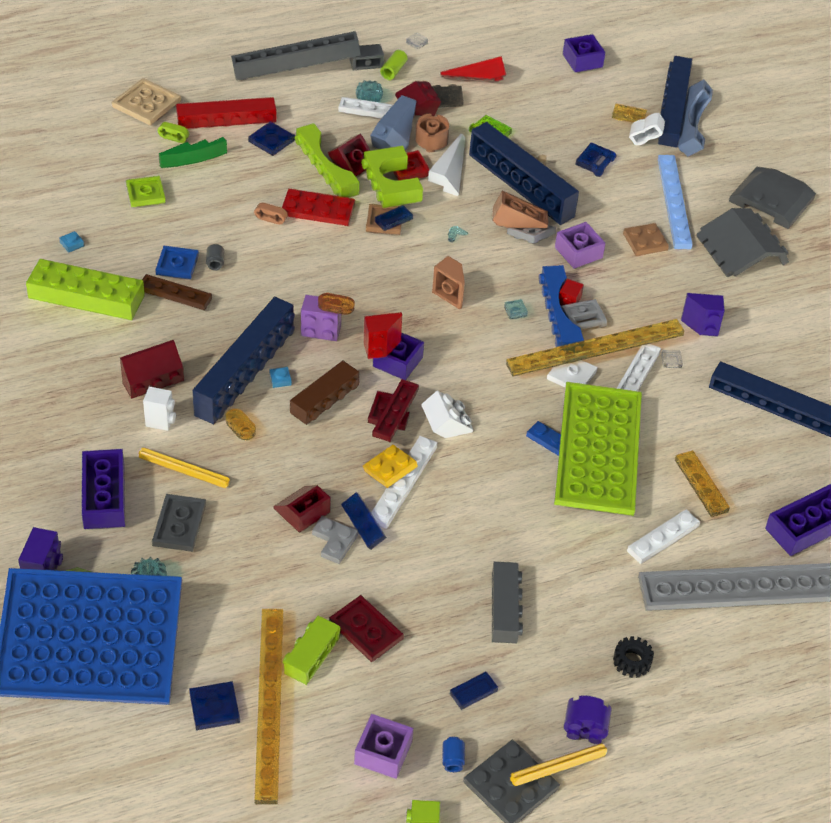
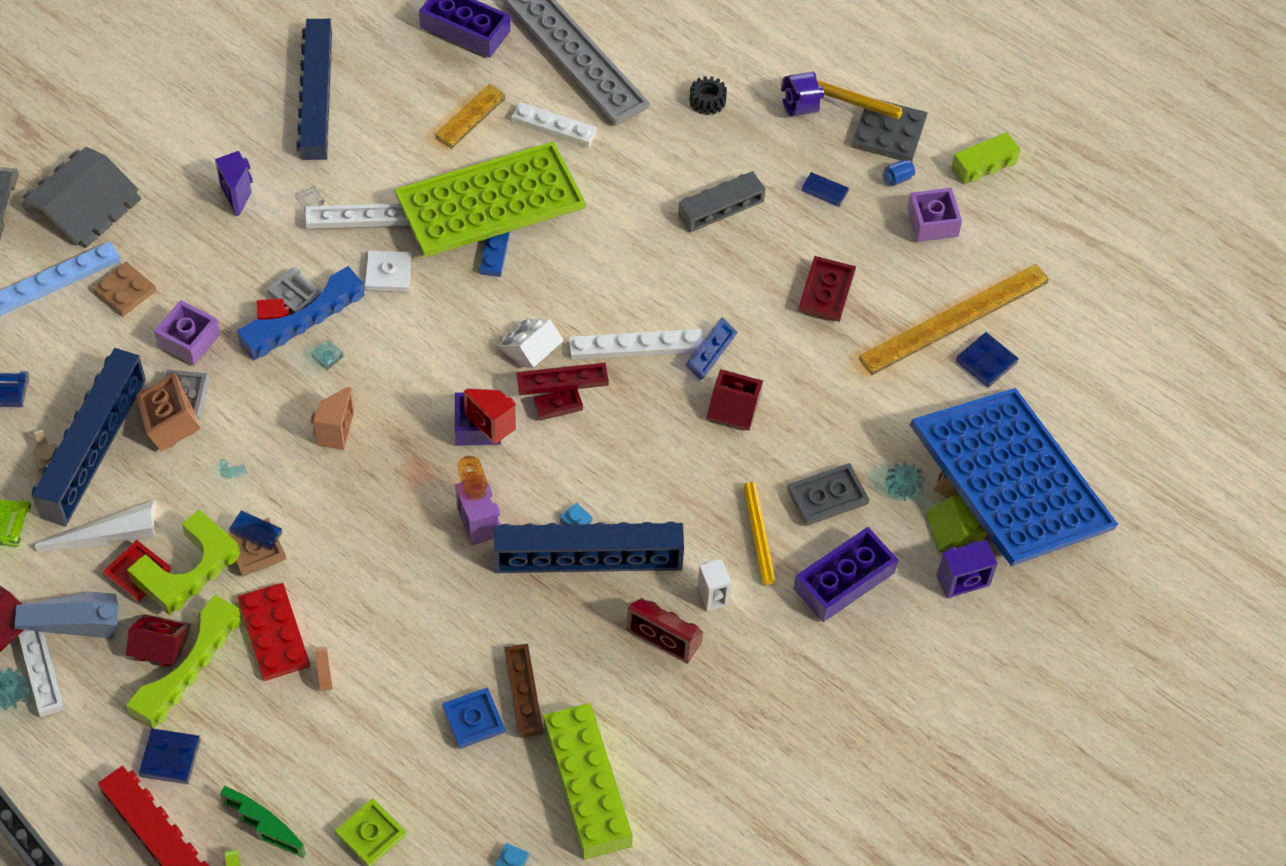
camera: 120 degrees left, 10 degrees up
dark grey brick [206,244,224,270] -> none
clear yellow plate [225,409,256,440] -> none
lime brick [283,615,340,685] -> none
reddish brown brick [290,360,360,425] -> none
light grey plate [312,516,358,564] -> none
yellow plate [363,445,418,488] -> none
nougat brick [415,114,449,152] -> none
clear yellow plate [506,319,684,377] -> none

